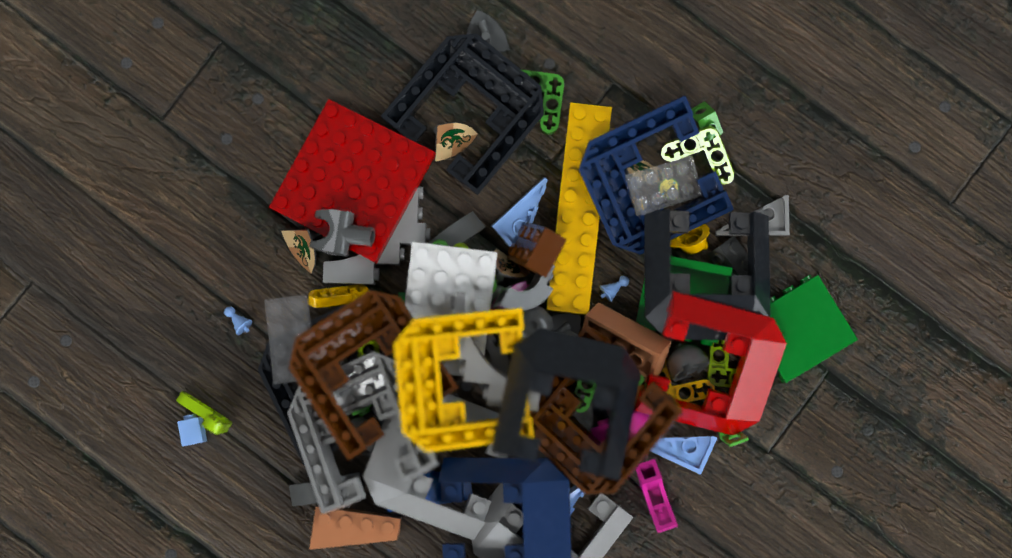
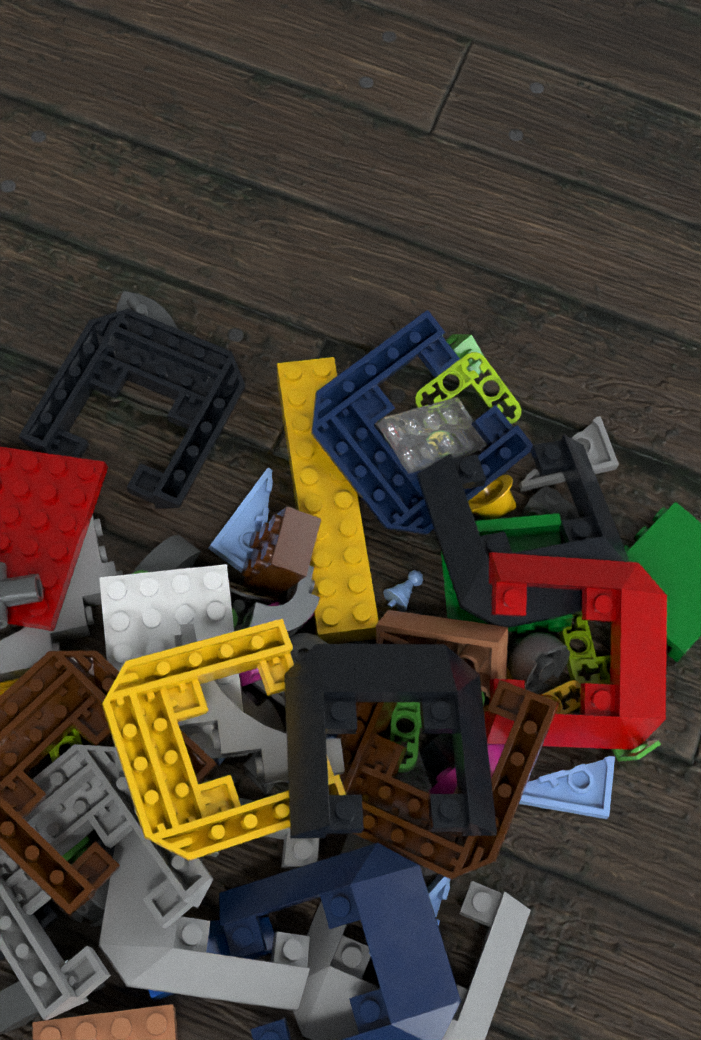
camera: 25 degrees left, 20 degrees down
shield [433,122,478,162] -> none
bright green beam [522,70,564,135] -> none
dark pink arch [635,459,678,533] -> none

